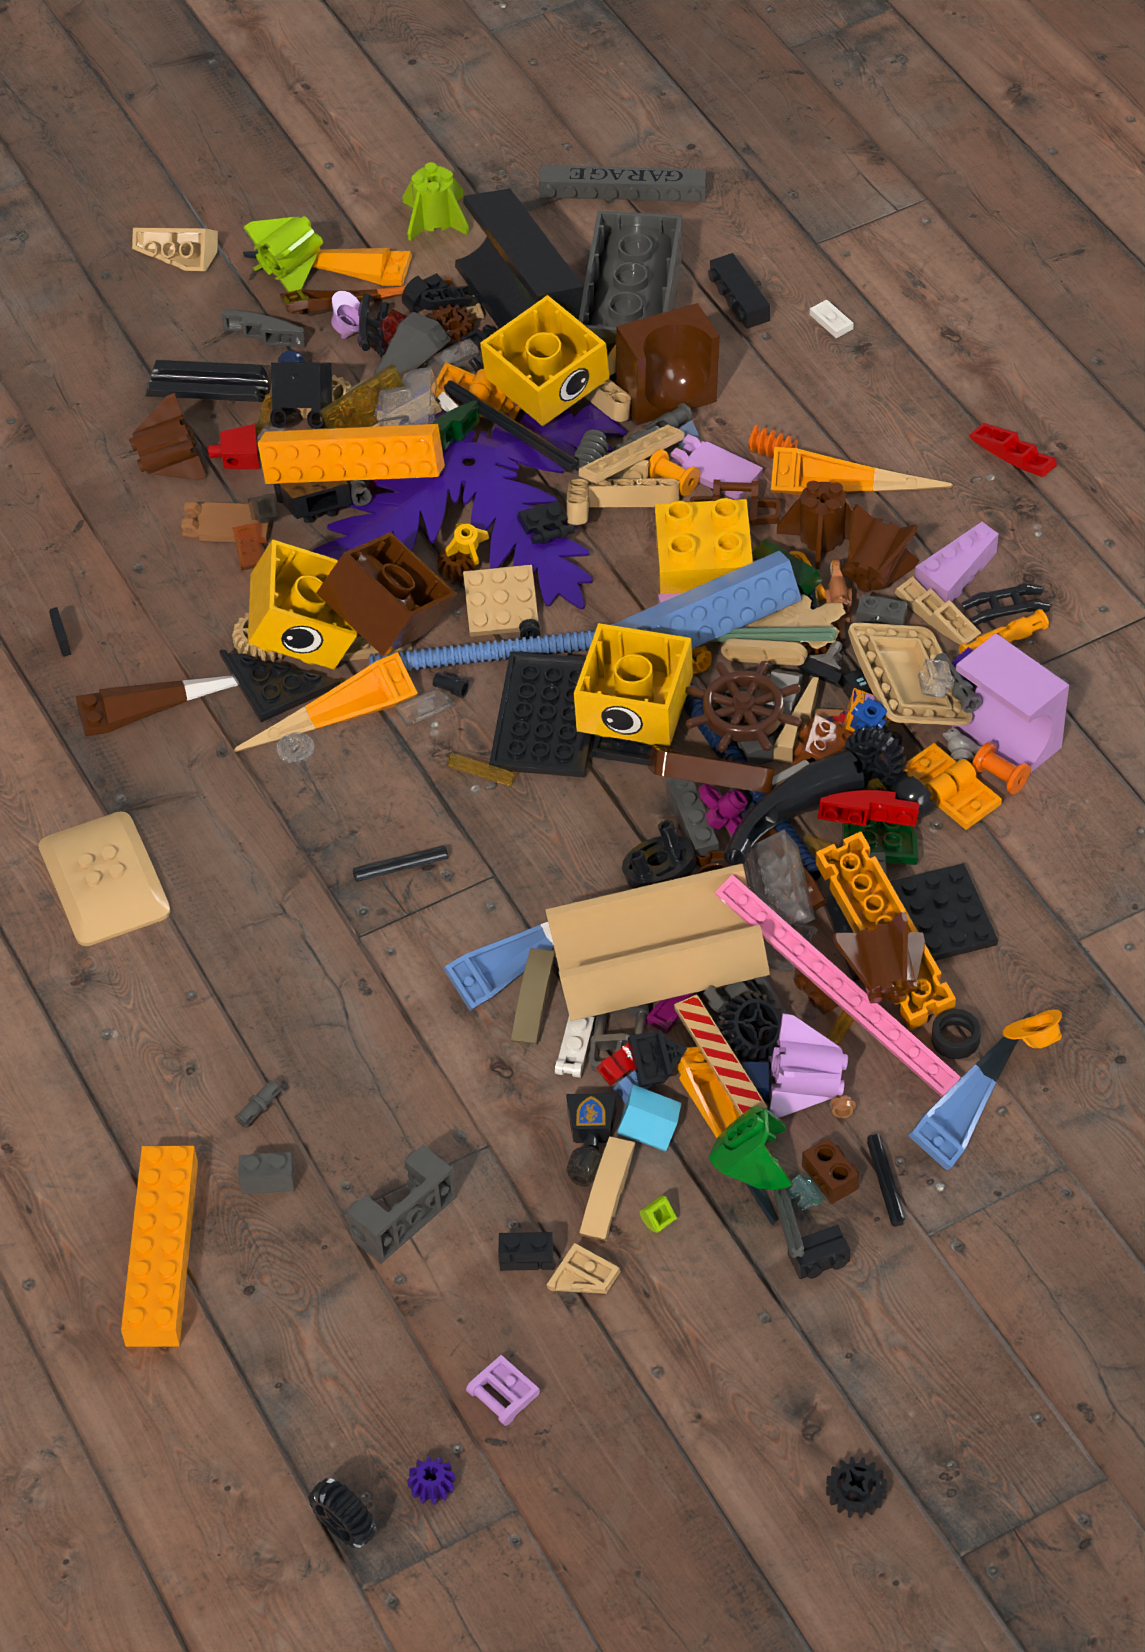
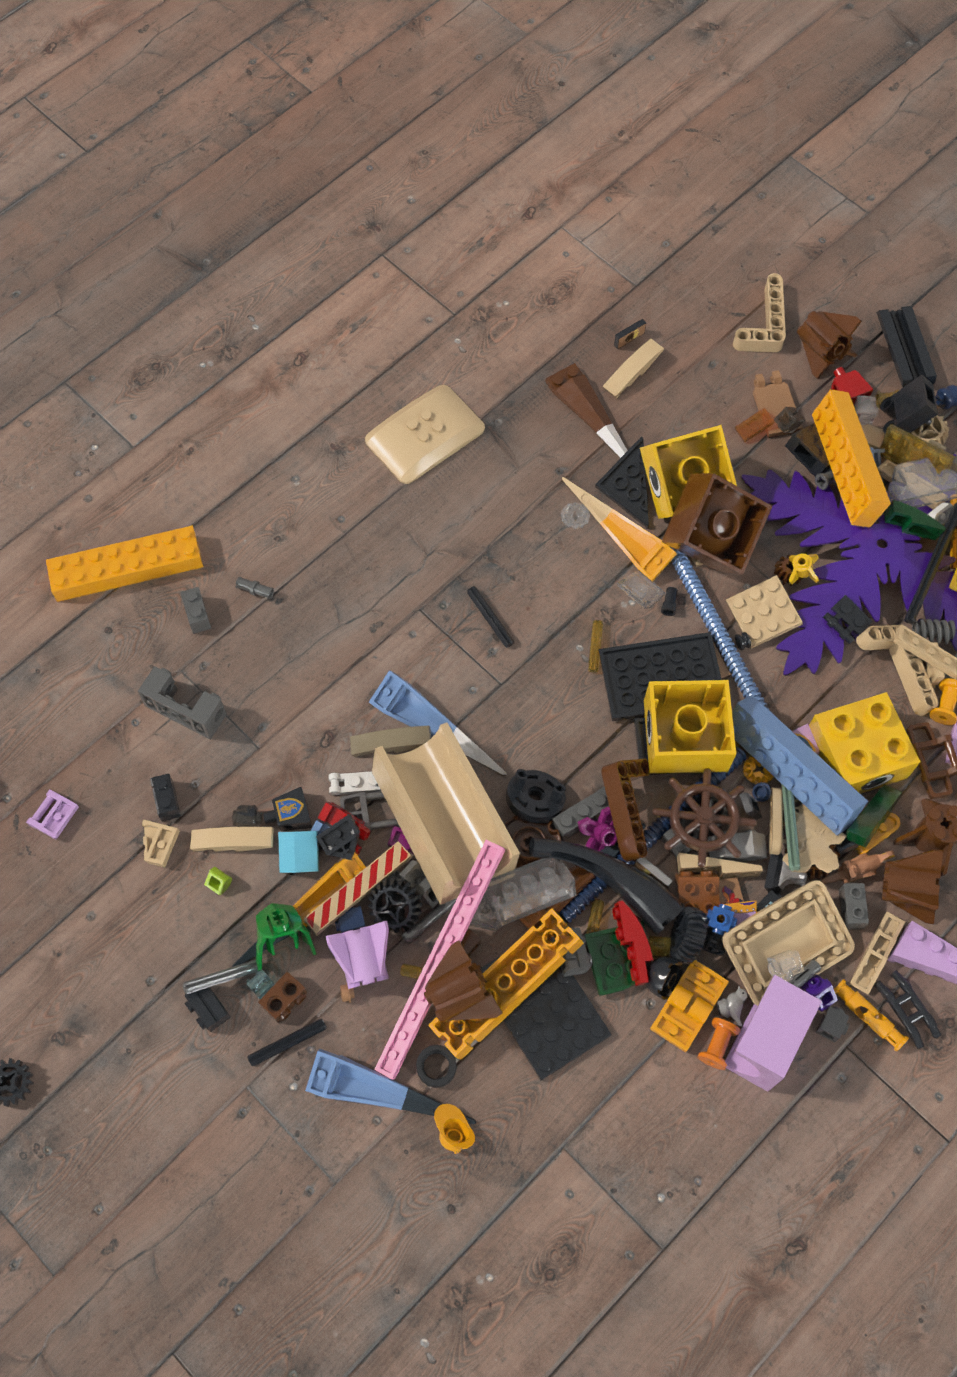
camera: 70 degrees right, 15 degrees up
none -> tan slope [603,338,664,399]
none -> tan beam [733,273,786,352]
none -> black tile [740,792,762,820]
none -> dark blue plate [752,782,772,802]

